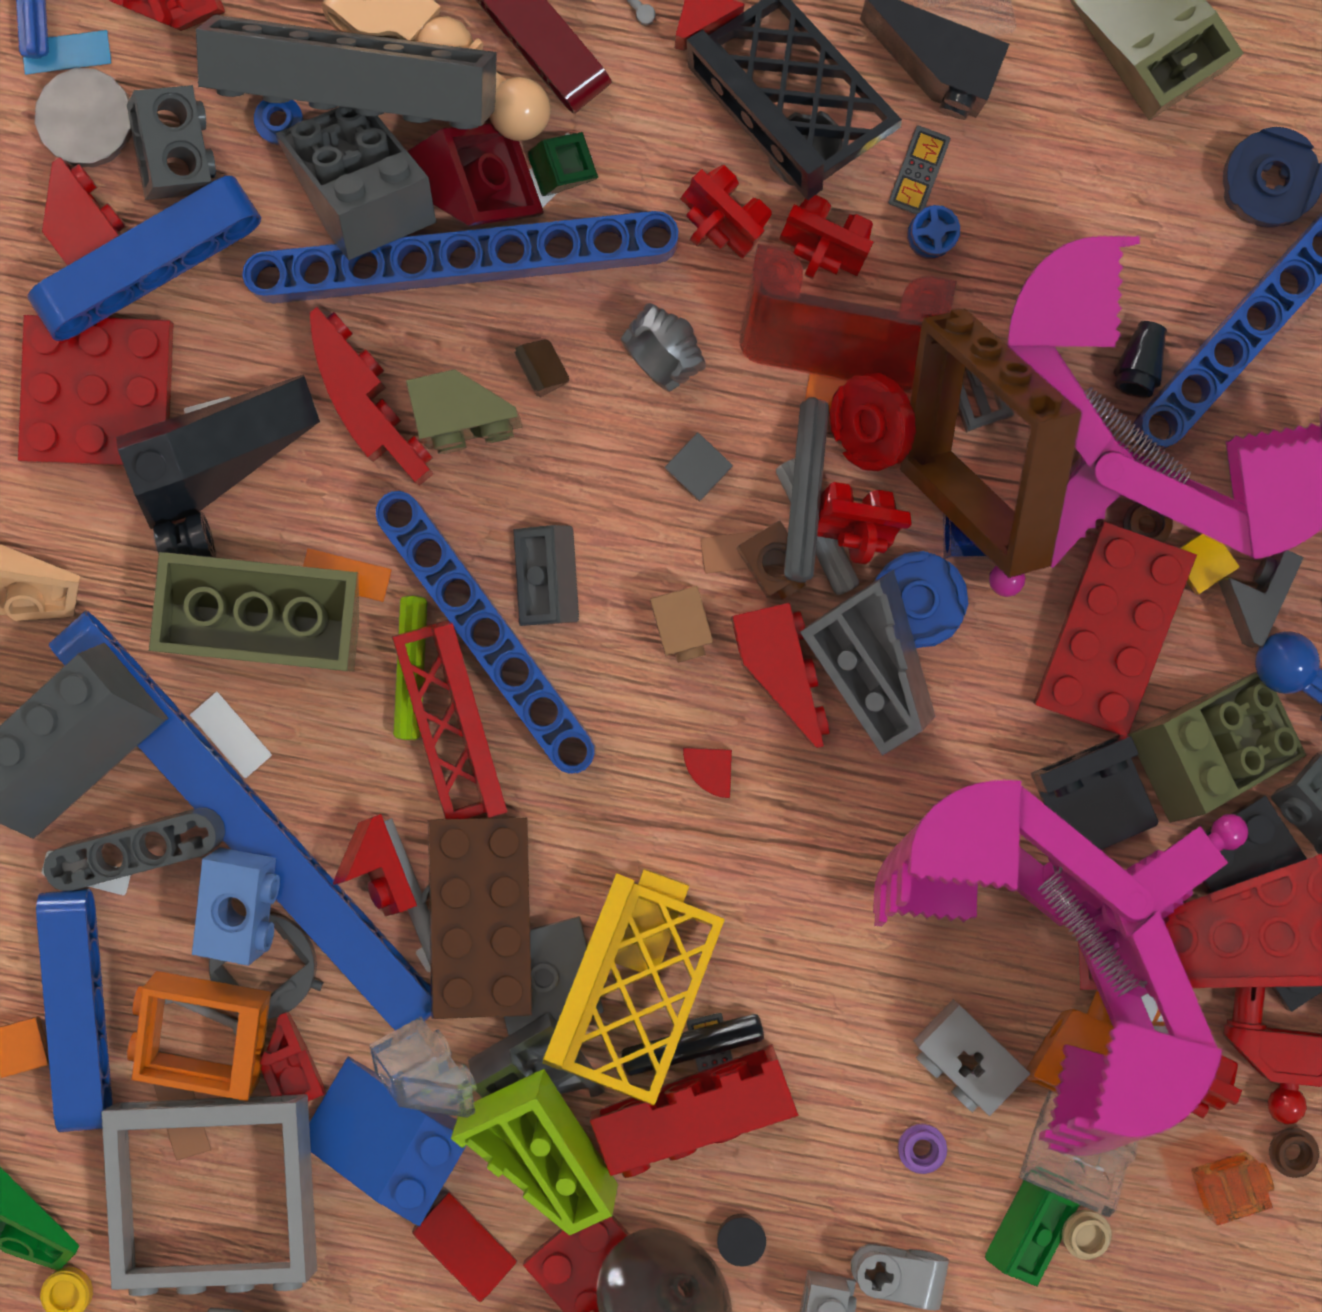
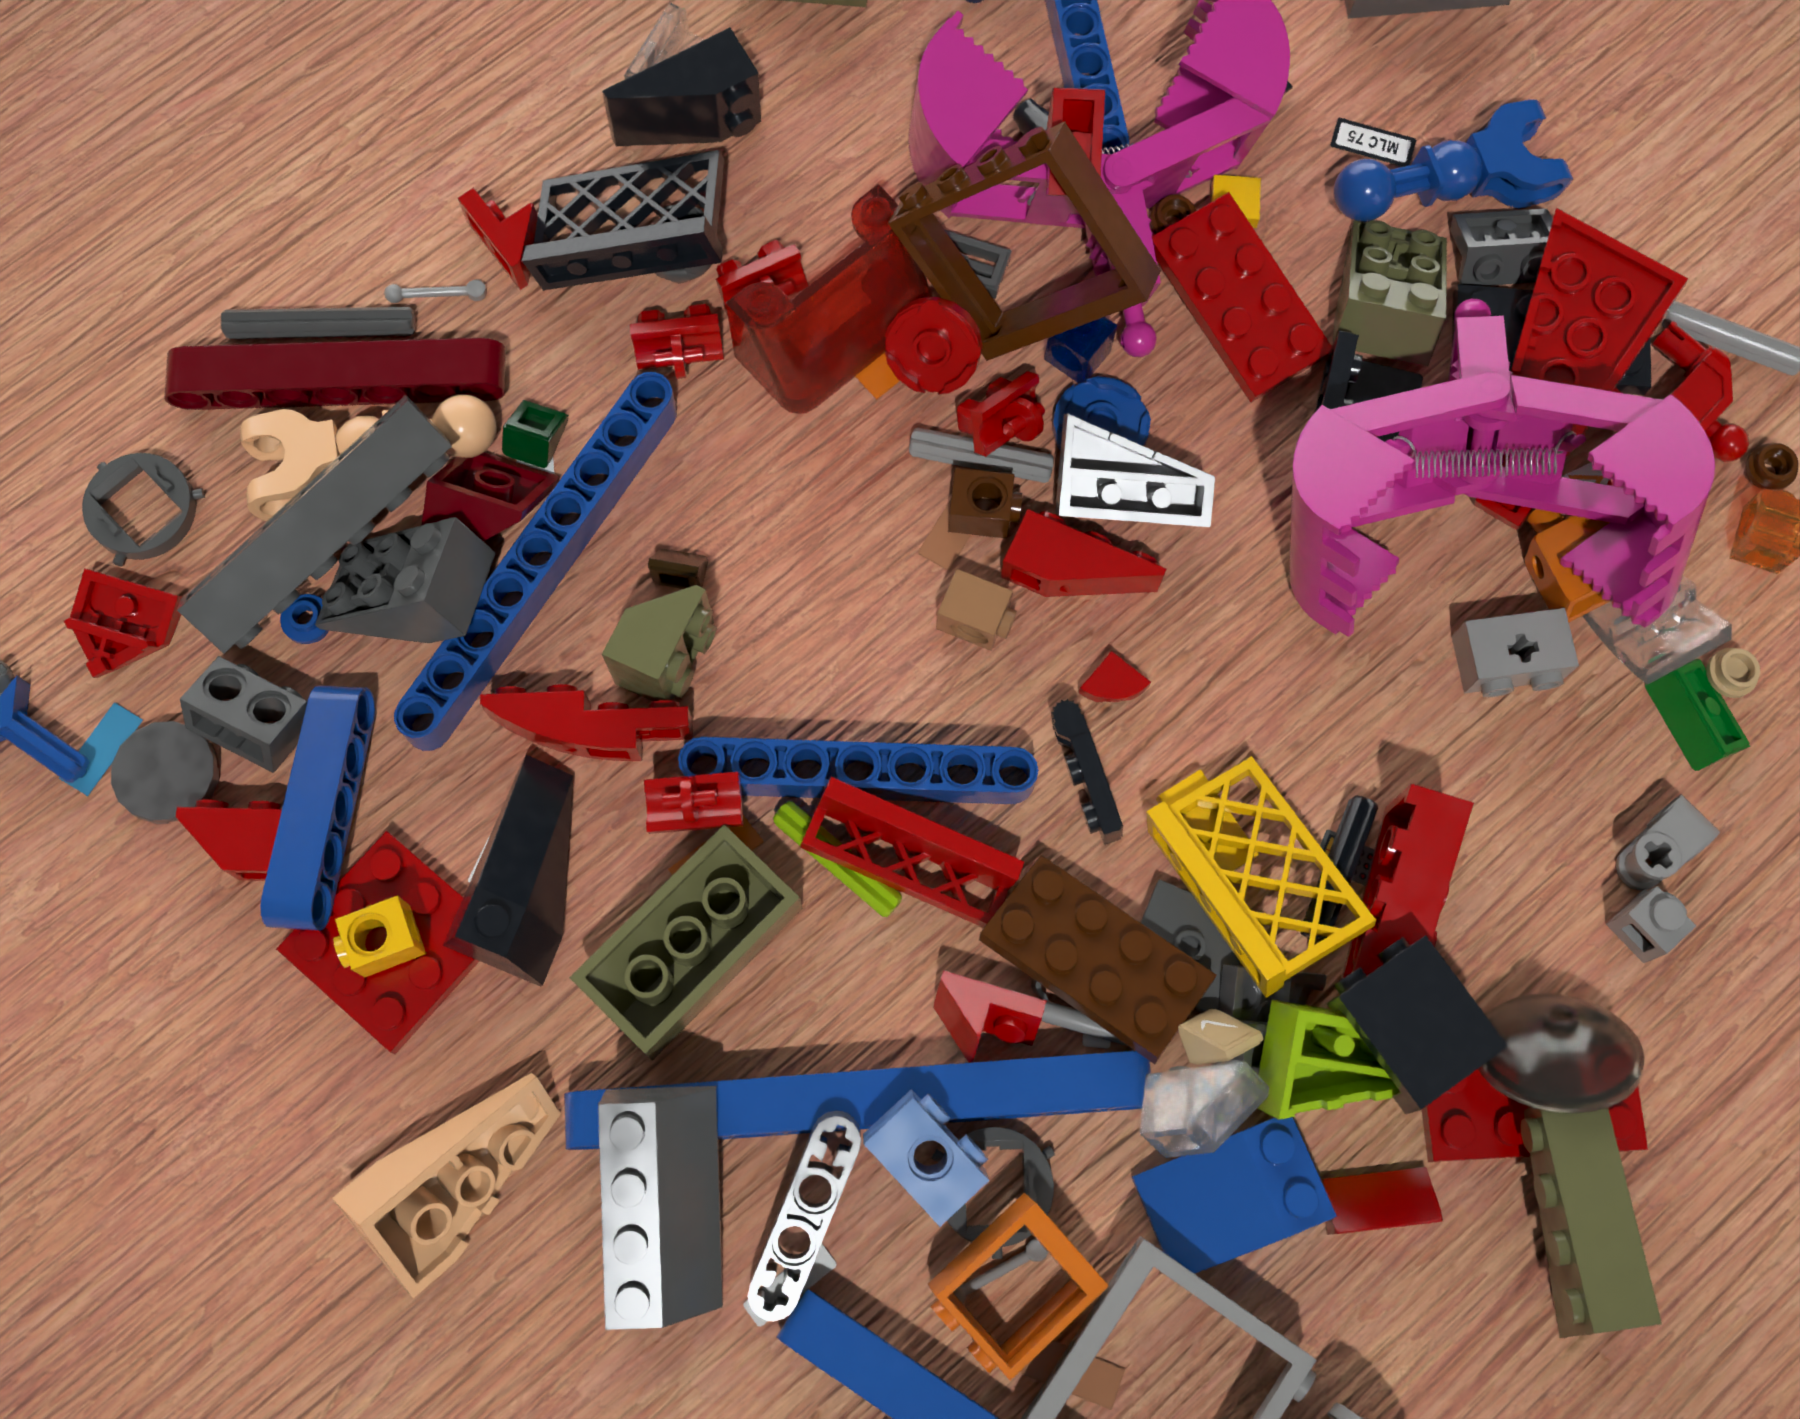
camera: 55 degrees left, 15 degrees down
black wheel [153,512,216,558] -> none
white sticker [190,691,272,779] -> none
red slope [259,1012,327,1101] -> none
dark grey slope [513,525,579,626] -> none
flat silver hair [621,303,706,392] -> none
dark grey tile [664,432,733,502] -> none
black tile [717,1214,766,1267] -> none
dark grey axle [784,397,829,583] -> none
sticker [888,126,951,215] -> none
medium lavender plate [898,1124,947,1174] -> none
blue wheel [907,205,961,259] -> none
dark grey slope [1219,550,1304,648] -> none
none -> yellow brick [333,896,426,977]
none -> red hips [644,772,743,834]
none -> red slope [1046,88,1105,197]
none -> black hinge [1051,699,1123,845]
none -> tan slope [1178,1009,1264,1065]
none -> black panel [1327,935,1509,1115]

